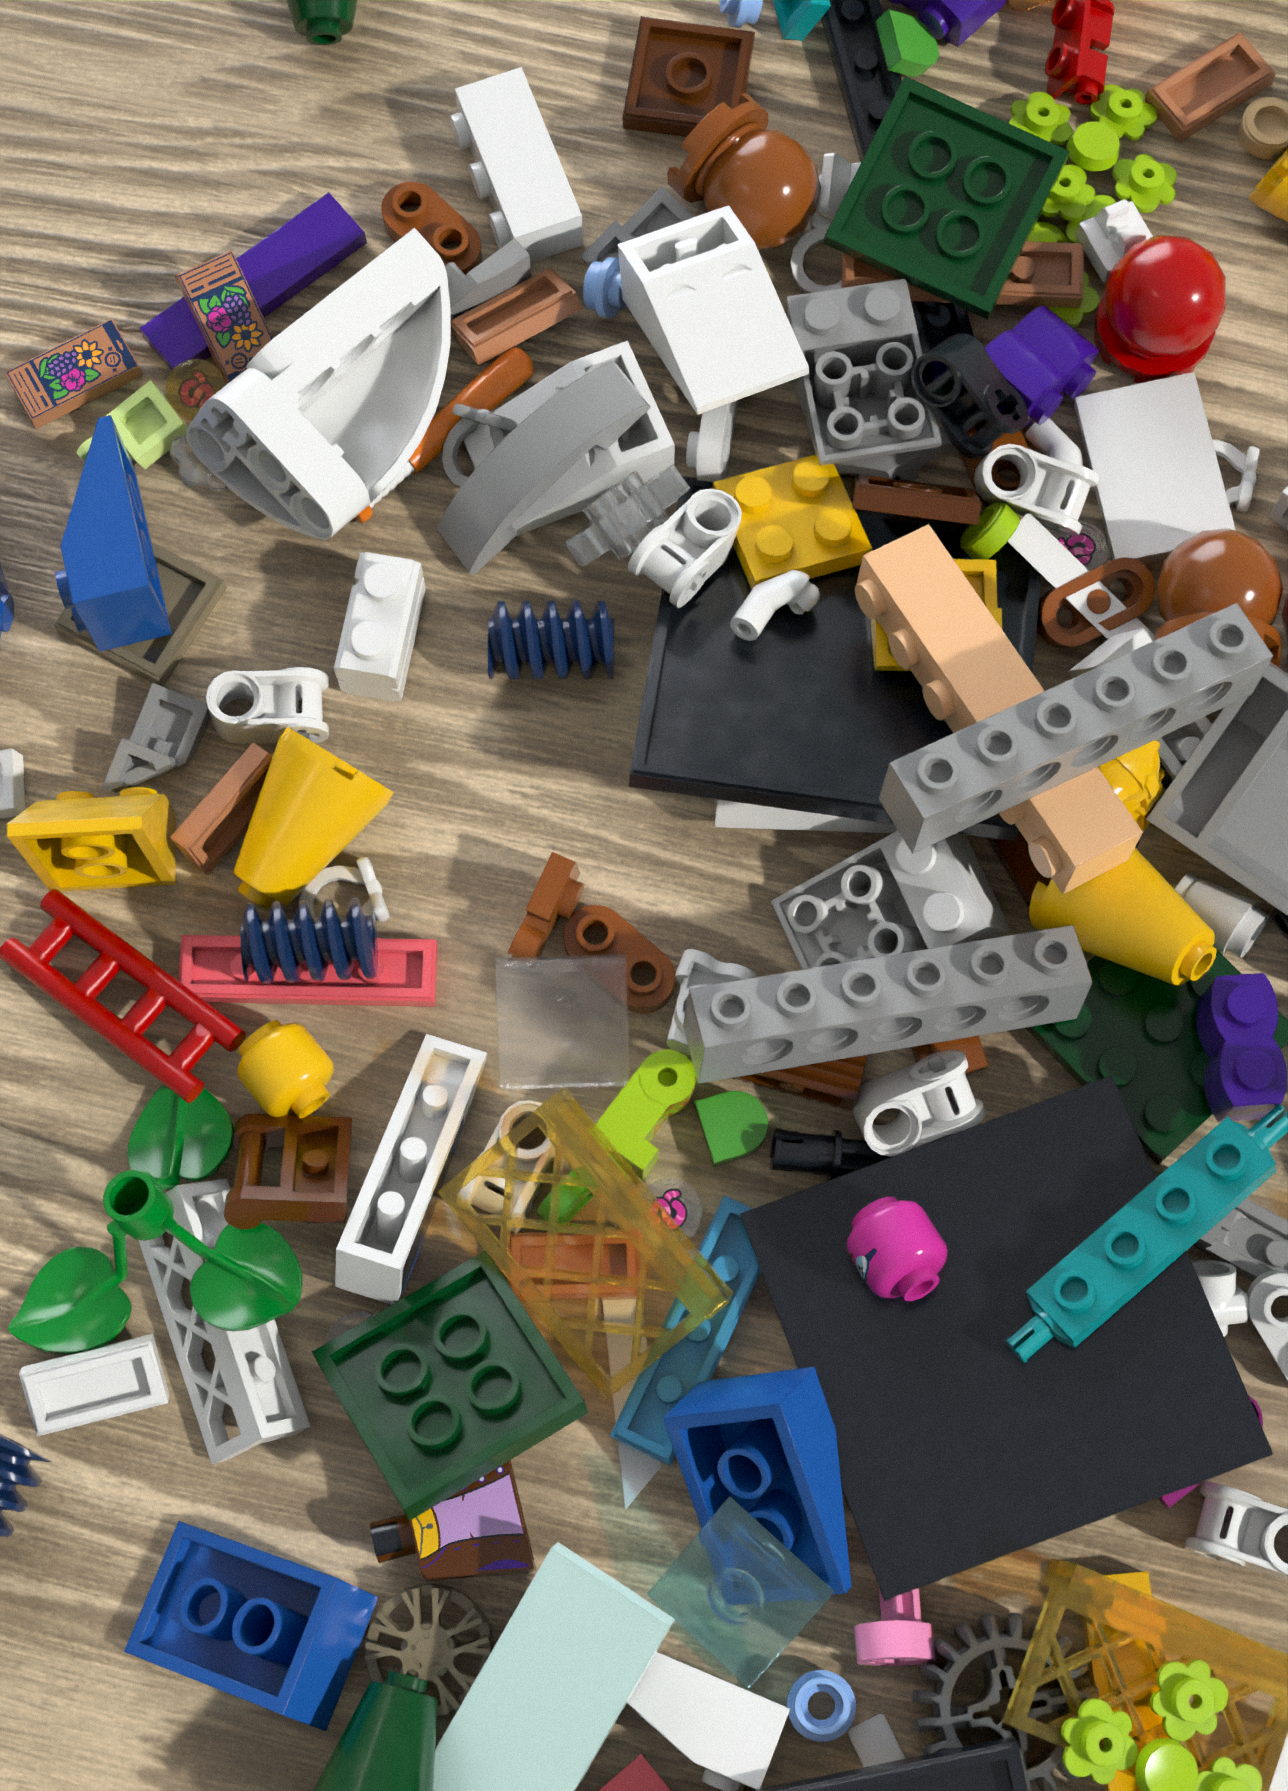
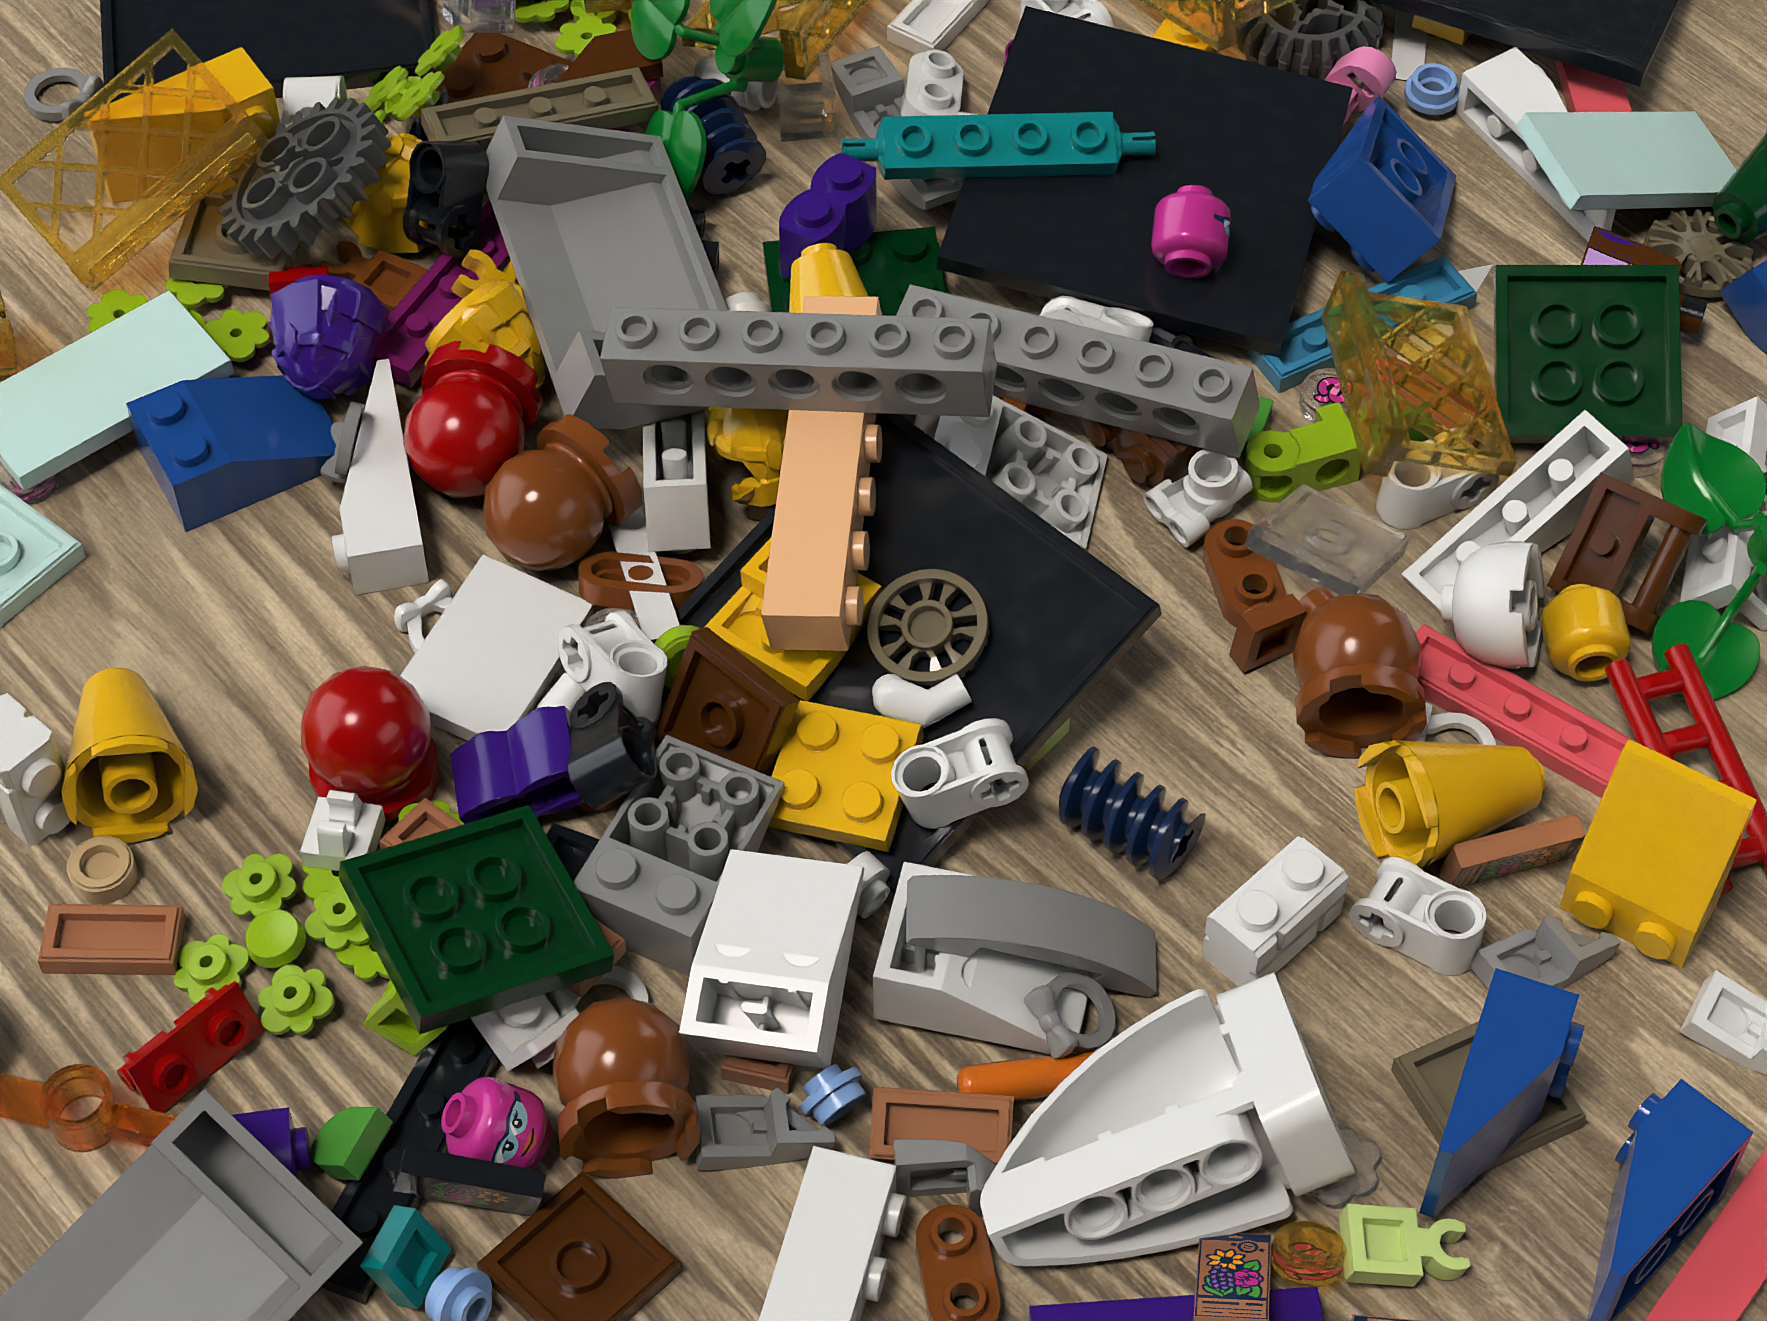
camera: 145 degrees left, 20 degrees down
dark blue piece [241,897,378,984] -> none
clear gear [564,464,690,567] -> none
clear light blue tile [647,1497,835,1688] -> none
none -> black tile [393,1146,546,1216]
none -> dark pink head [441,1077,552,1168]
none -> dark tan wheel [867,569,989,688]
none -> dark orange tile [1293,593,1427,759]
none -> white cylinder [1441,541,1544,669]

